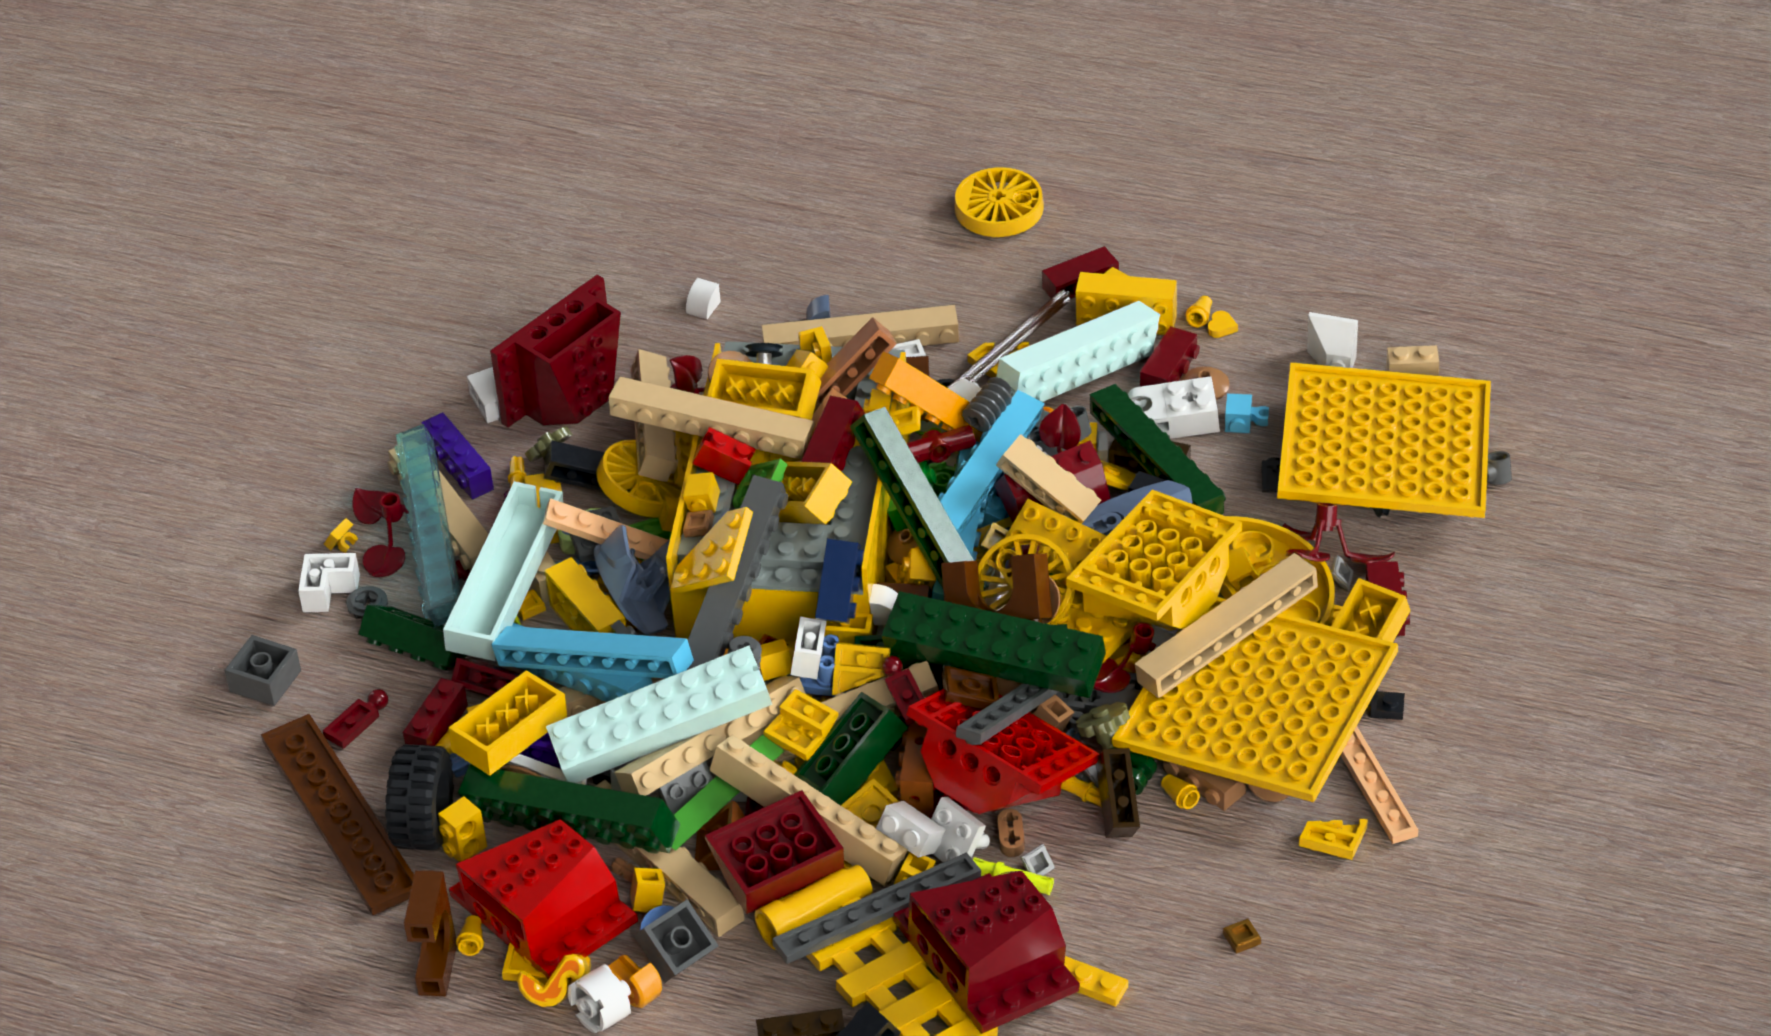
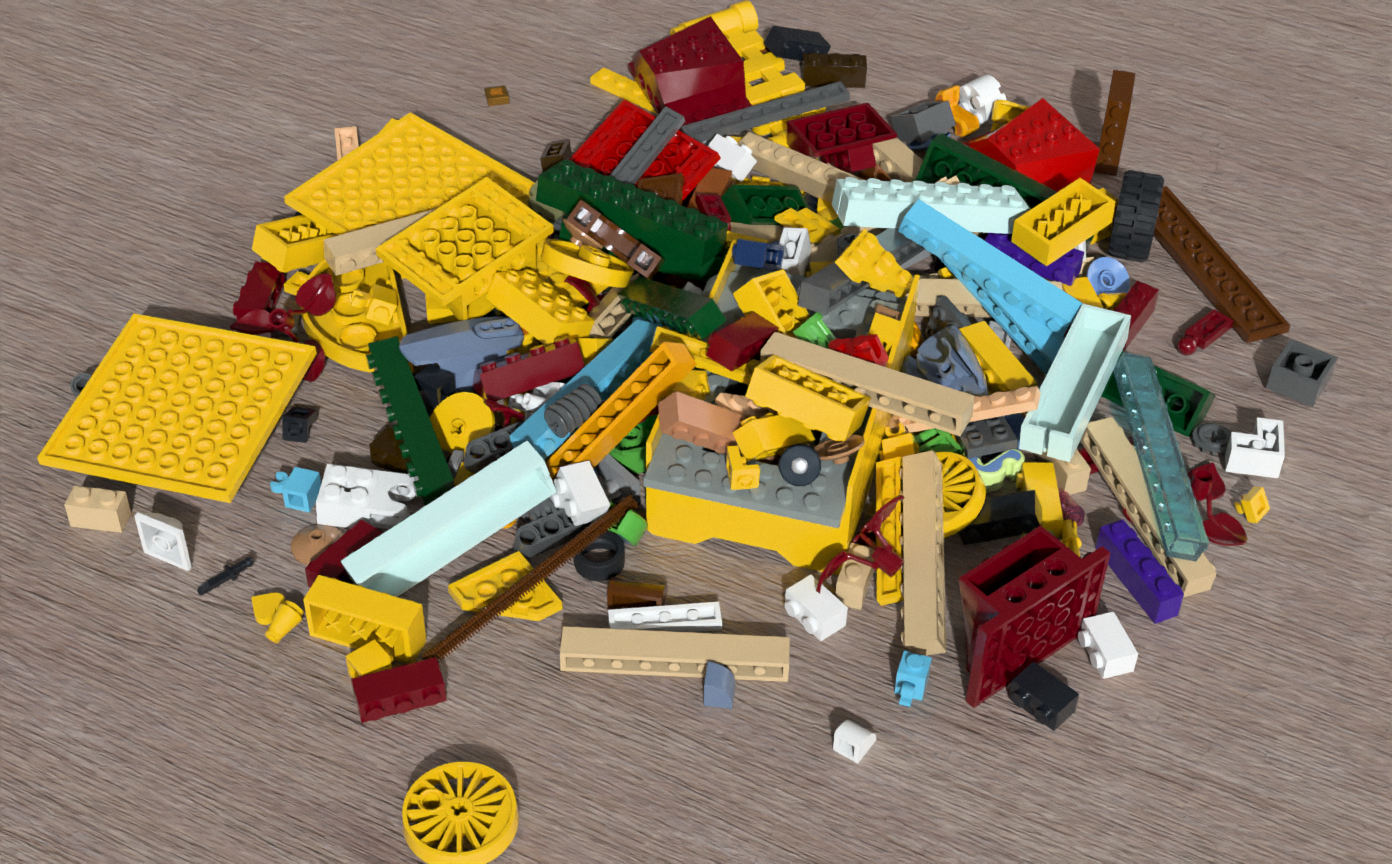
camera: 175 degrees left, 0 degrees up
tan brick [996,434,1101,524] -> none
none -> black piece [197,557,254,595]
none -> medium azure brick [894,651,932,707]

